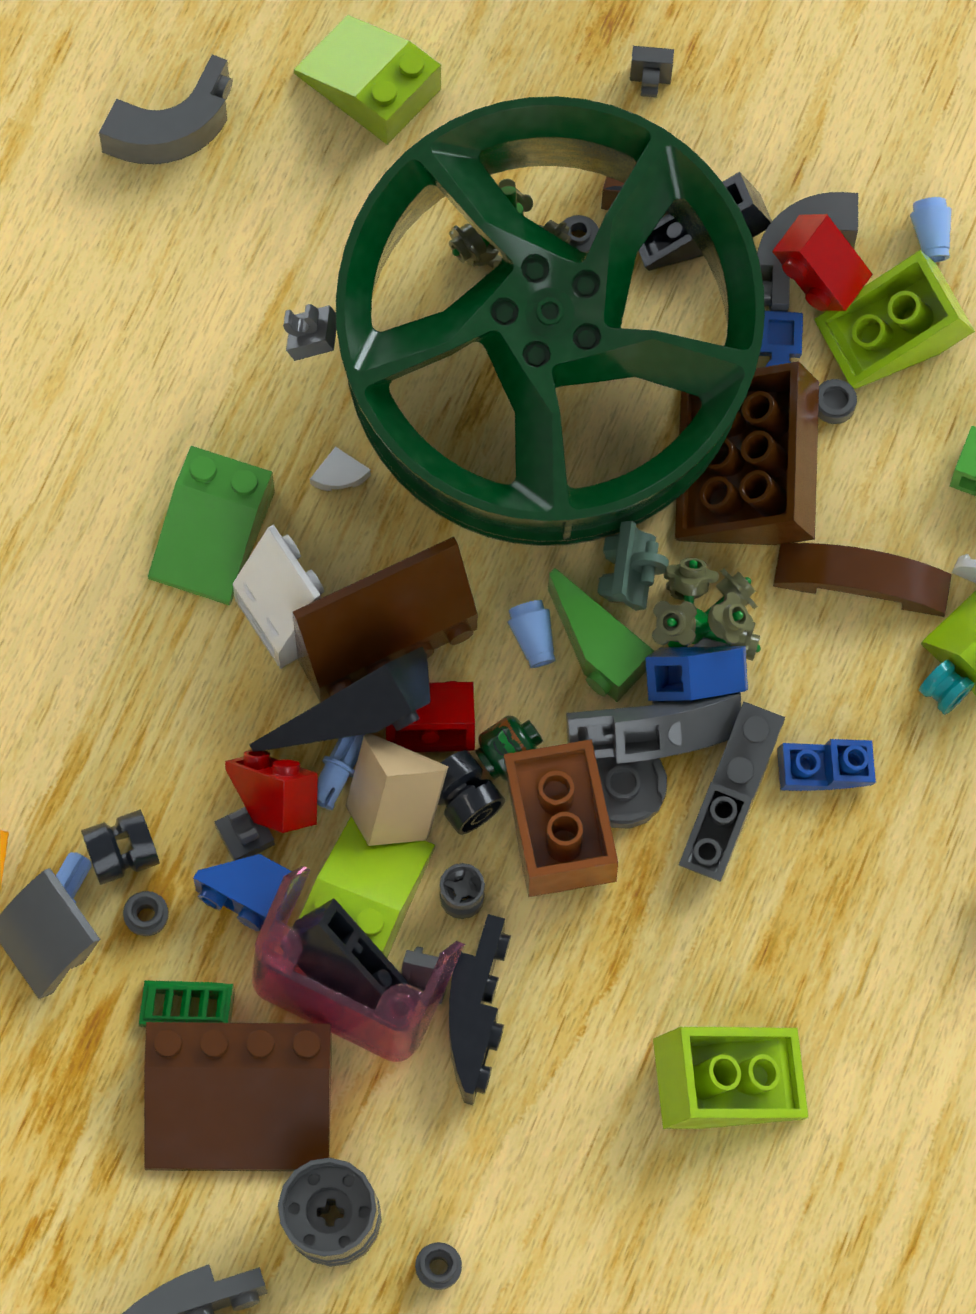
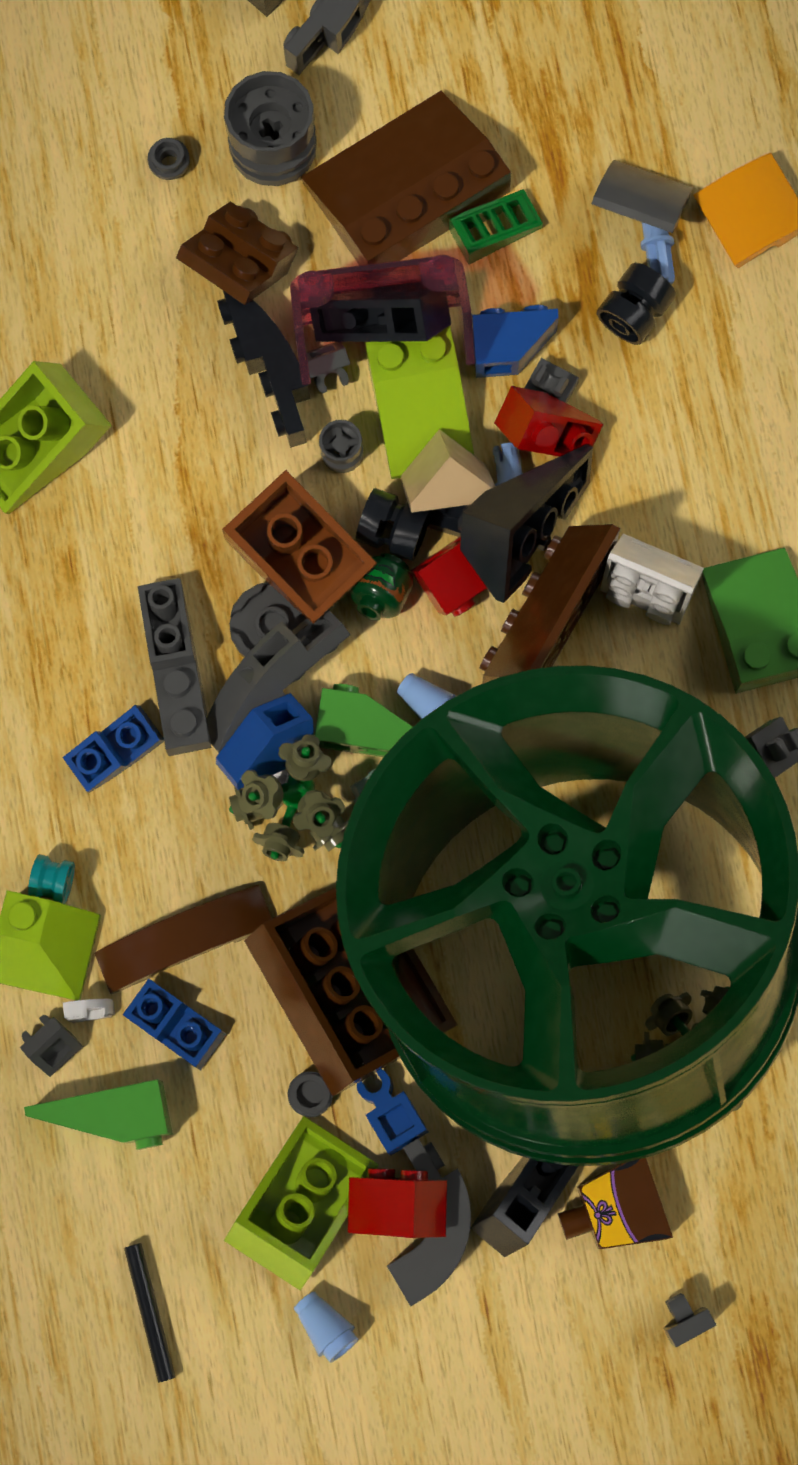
camera: 155 degrees right, 10 degrees up
dark grey plate [123,891,169,936] -> none
none -> blue slope [123,978,226,1071]
none -> reddish brown plate [176,201,299,305]

